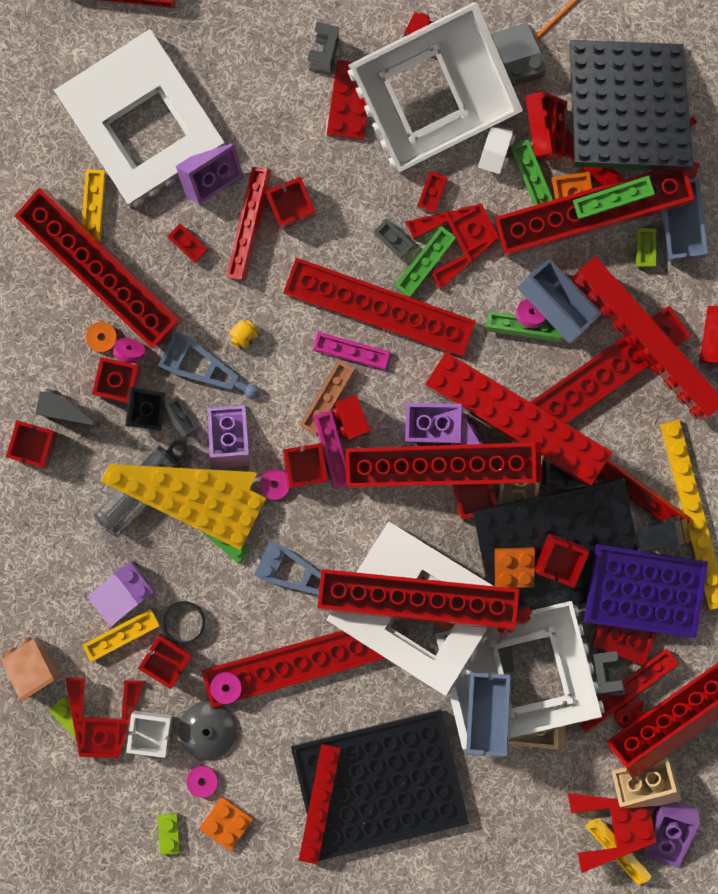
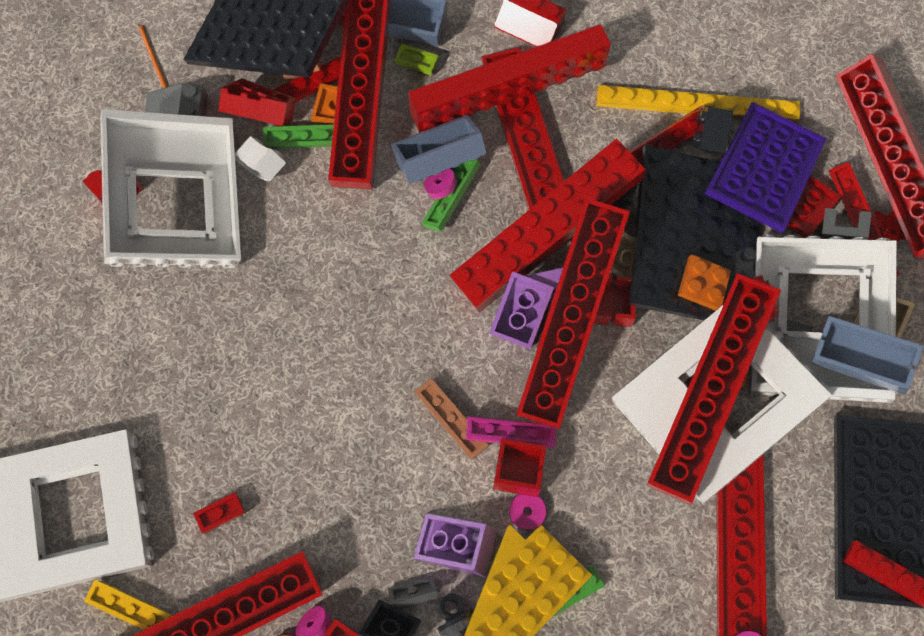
camera: 65 degrees left, 15 degrees down
sand blue plate [158,332,260,399] -> none
medium lavender slope [176,143,244,205] -> none
red plate [226,167,271,281] -> none
yellow head [230,320,258,349] -> none
sand blue plate [254,540,321,595] -> none
red piece [265,177,316,230] -> none
red plate [283,258,476,357] -> none
dark grey panel [307,22,339,75] -> none
dark pink tile [313,332,391,370] -> none
red plate [327,60,367,140] -> none
red brick [333,395,371,441] -> none
dark grey plate [373,218,414,259] -> none
bright green plate [394,226,456,297] -> none
red wing [405,203,499,290] -> none
red plate [417,171,448,214] -> none
red piece [535,533,589,588] -> none
bright green plate [573,176,655,220] -> none

